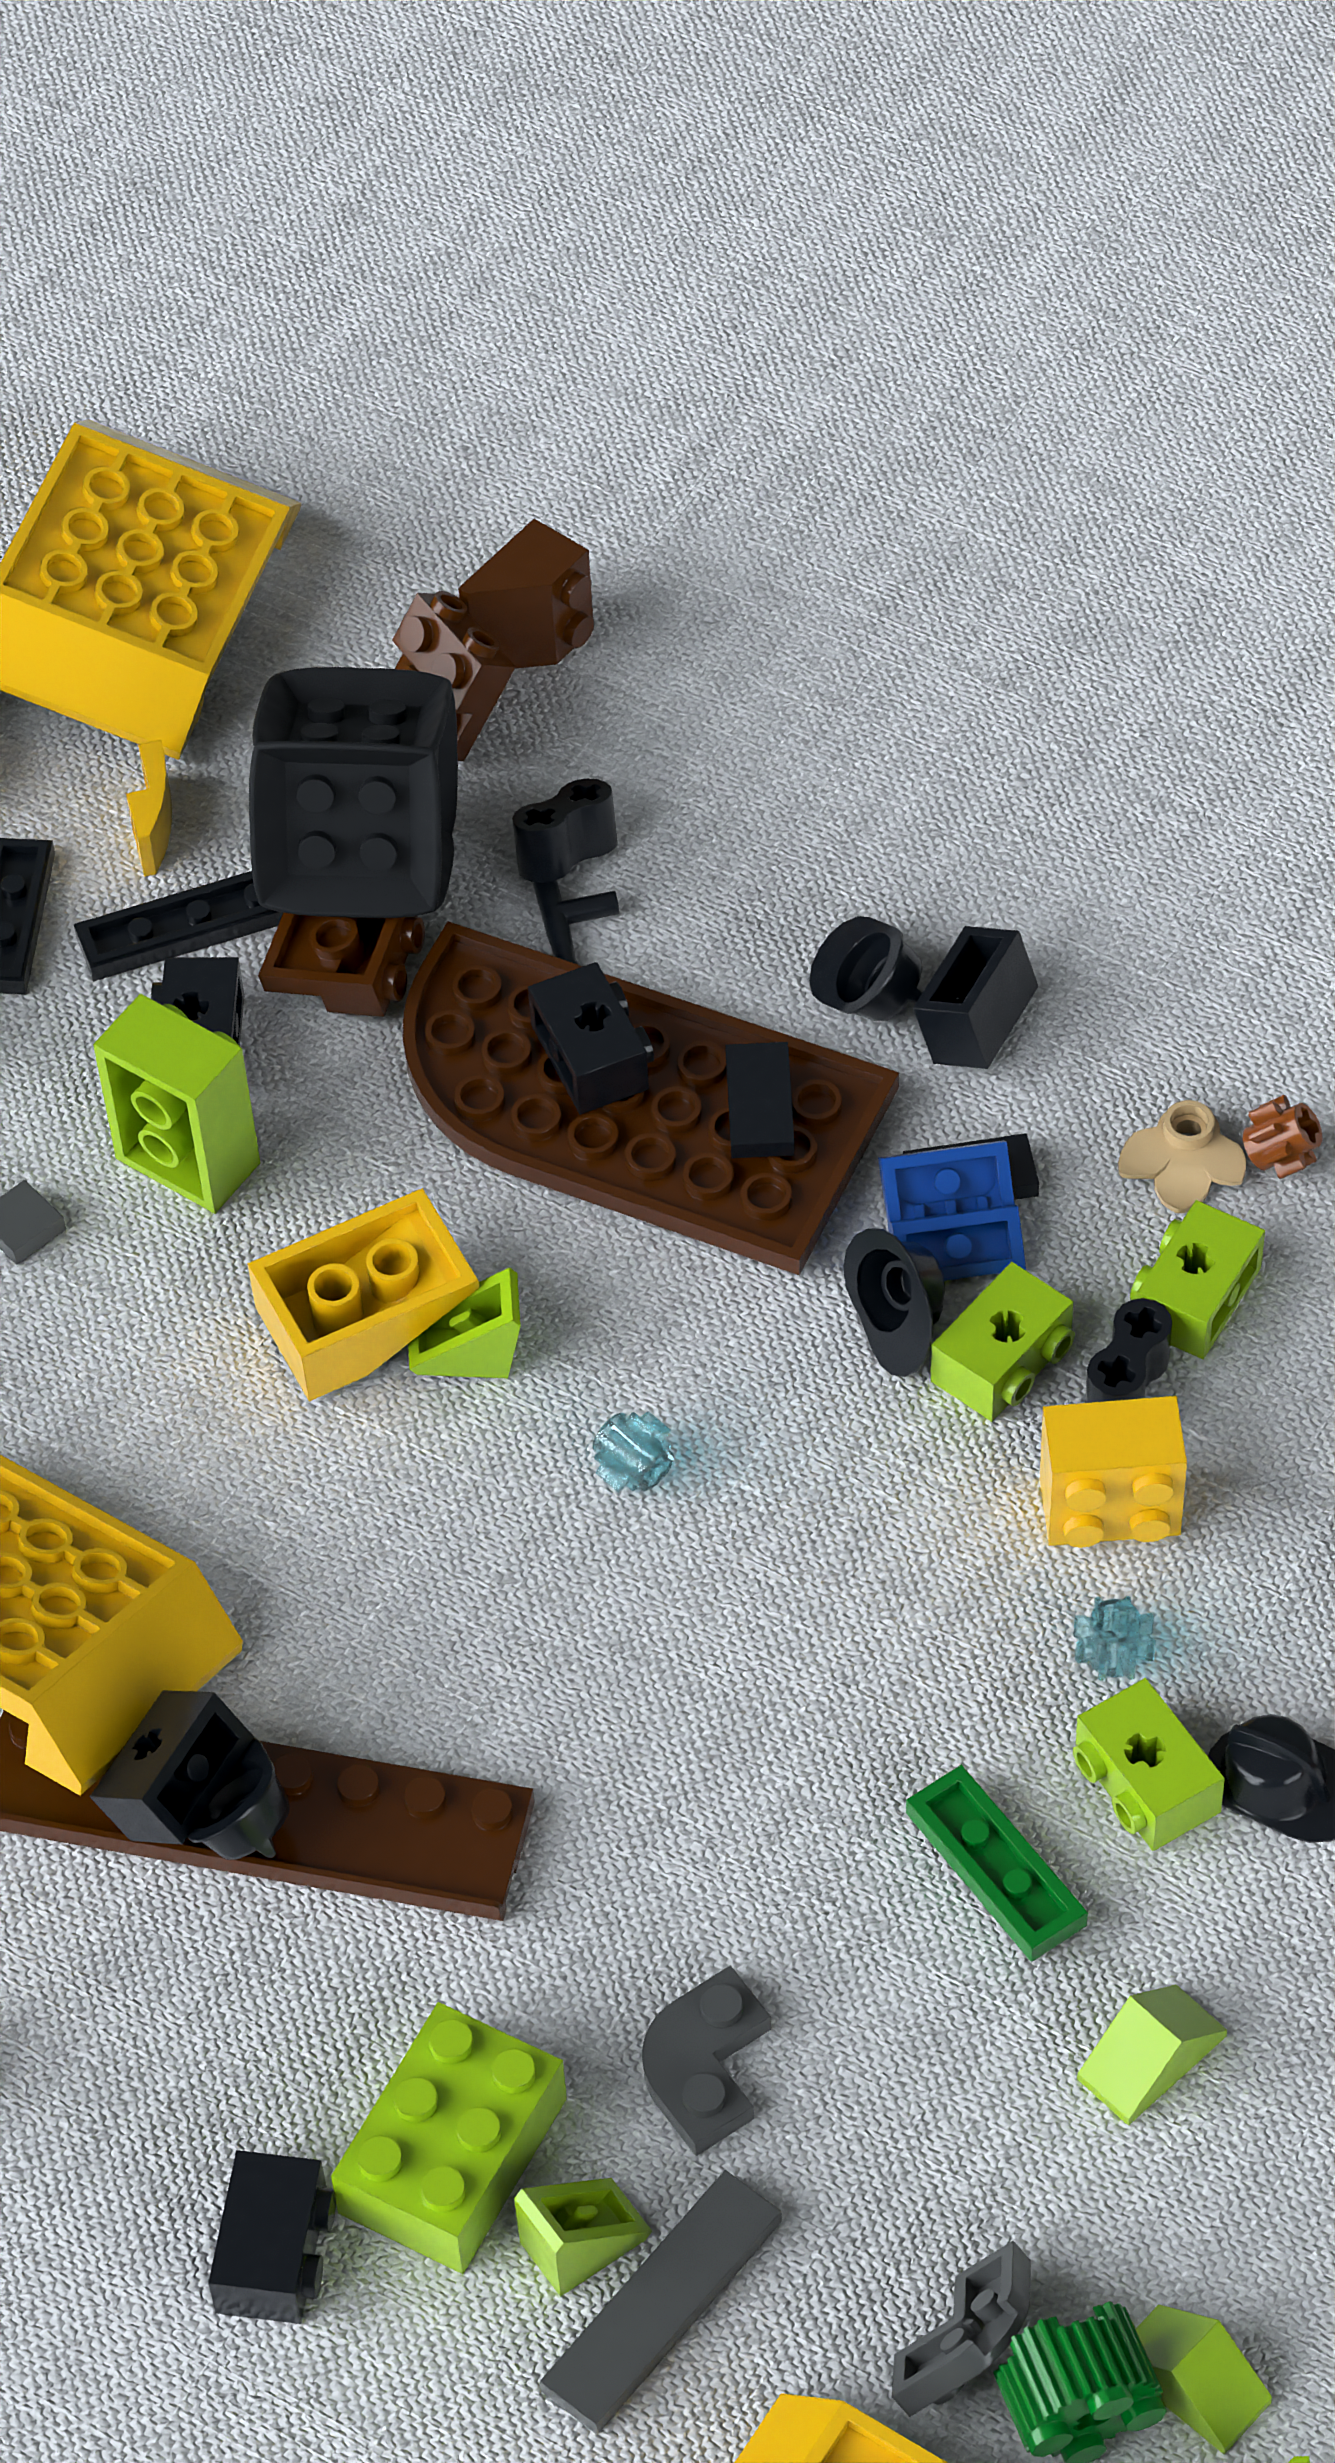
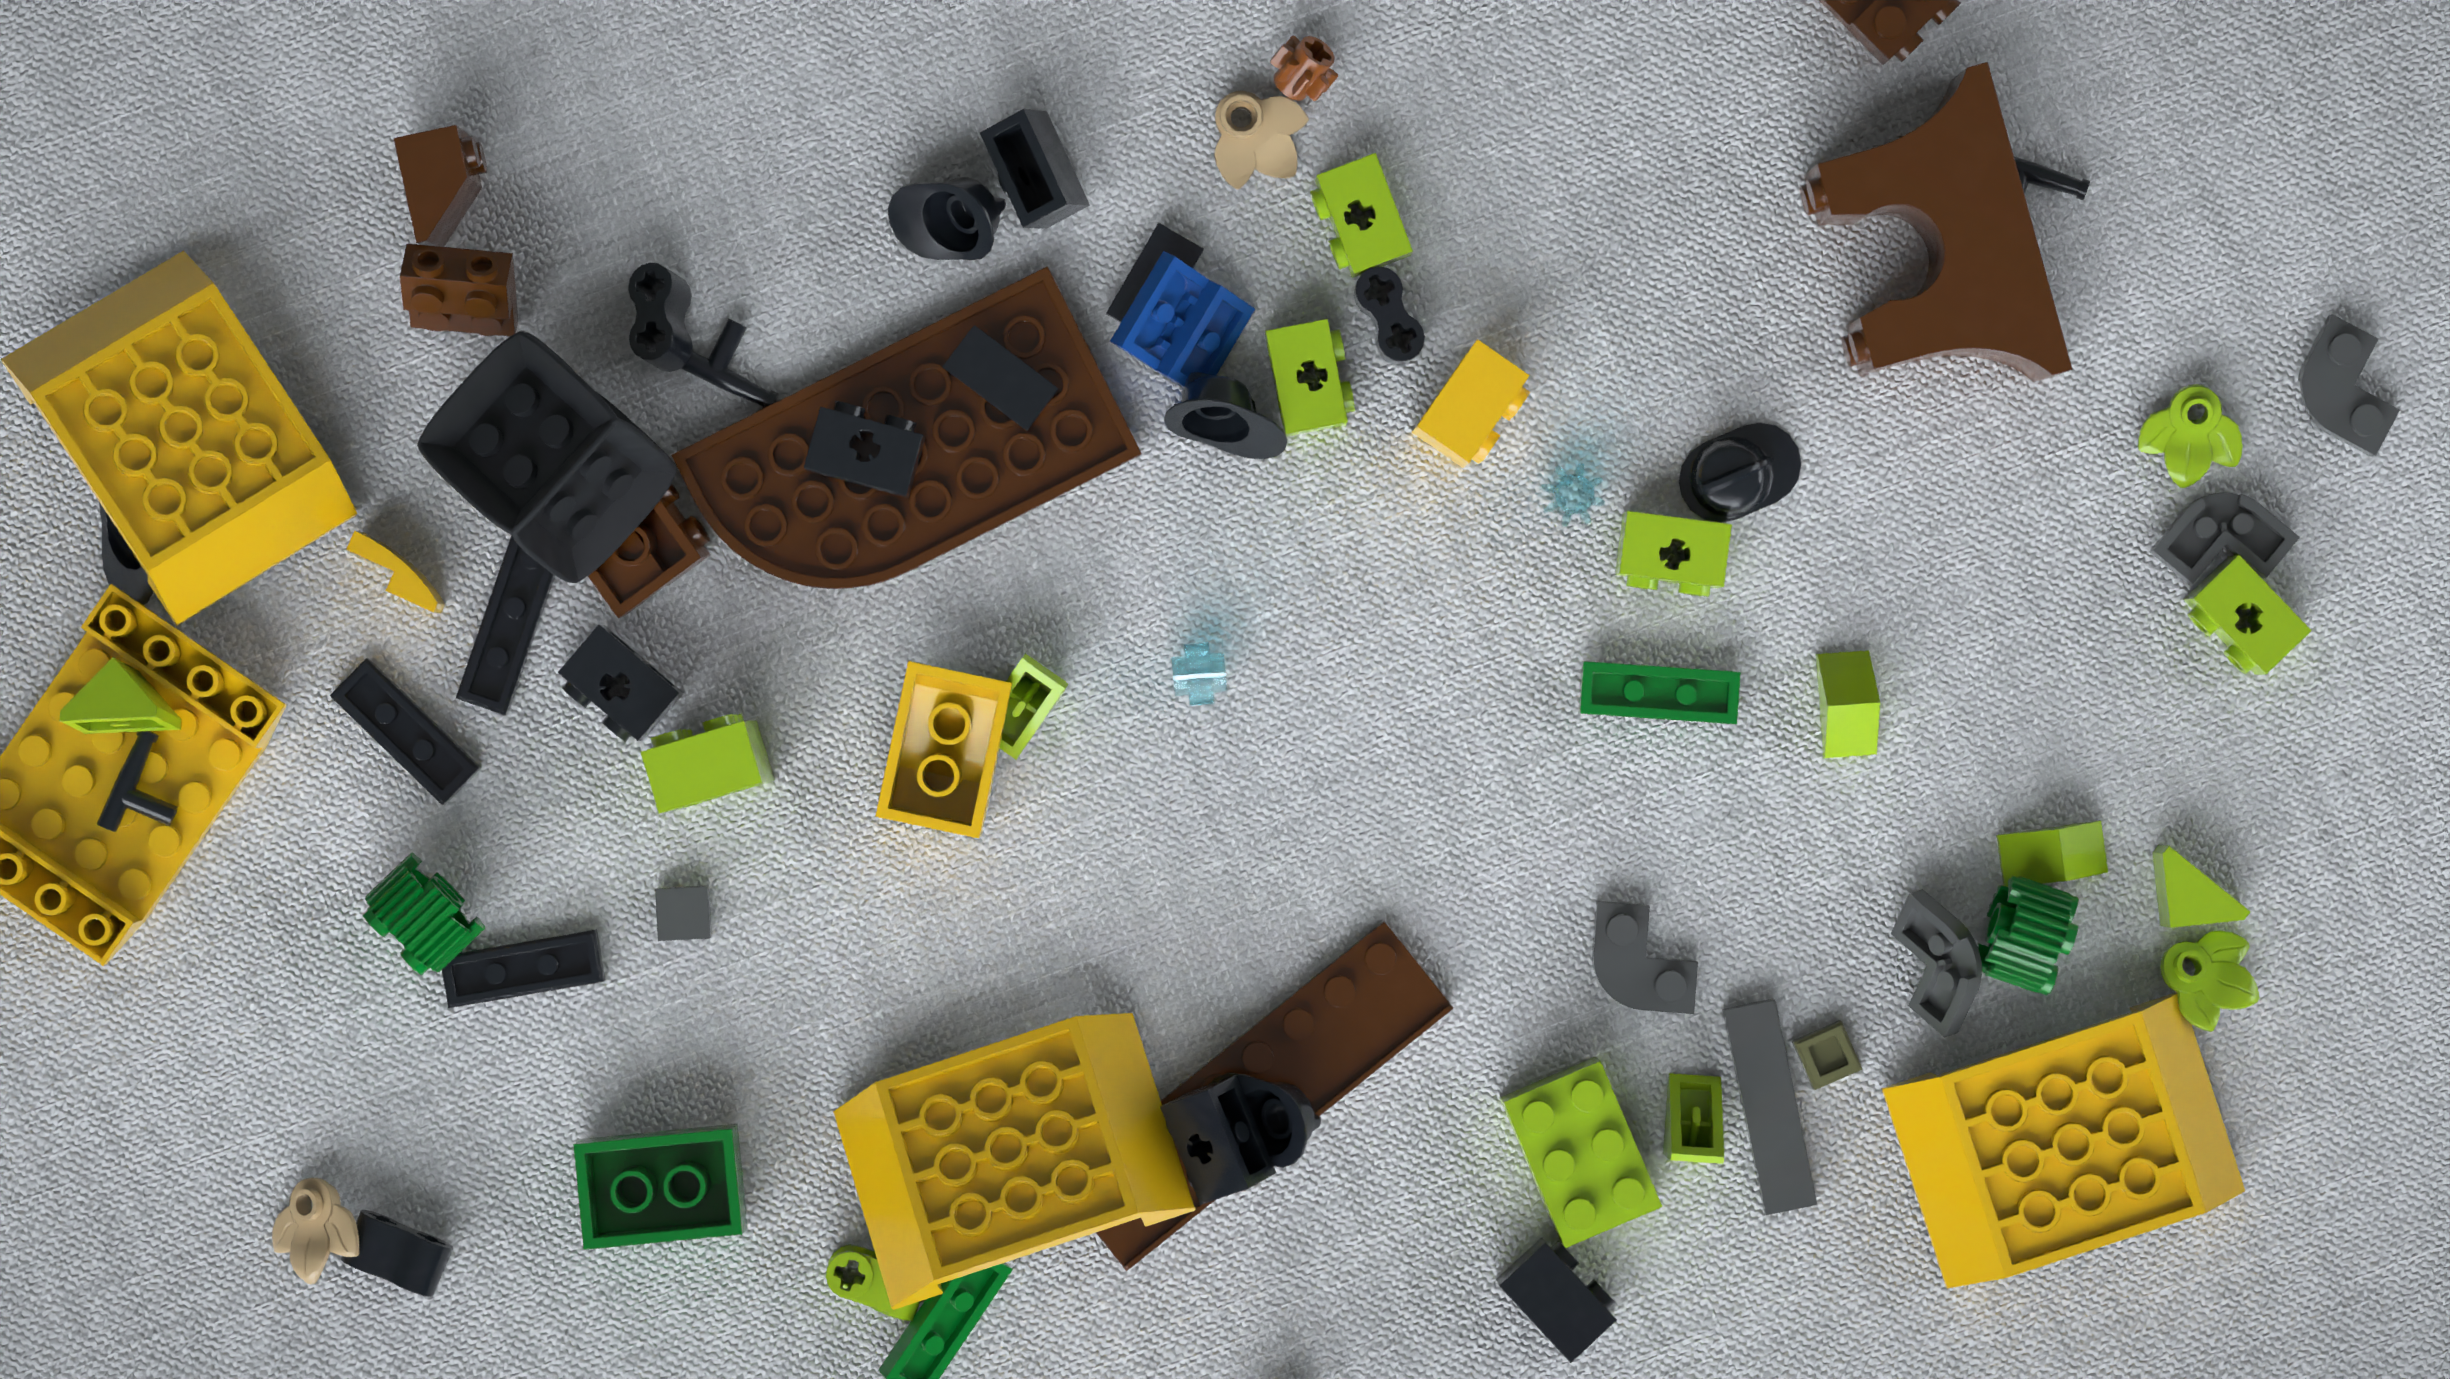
camera: 55 degrees left, 35 degrees up
none -> olive tile [1792,1020,1862,1090]

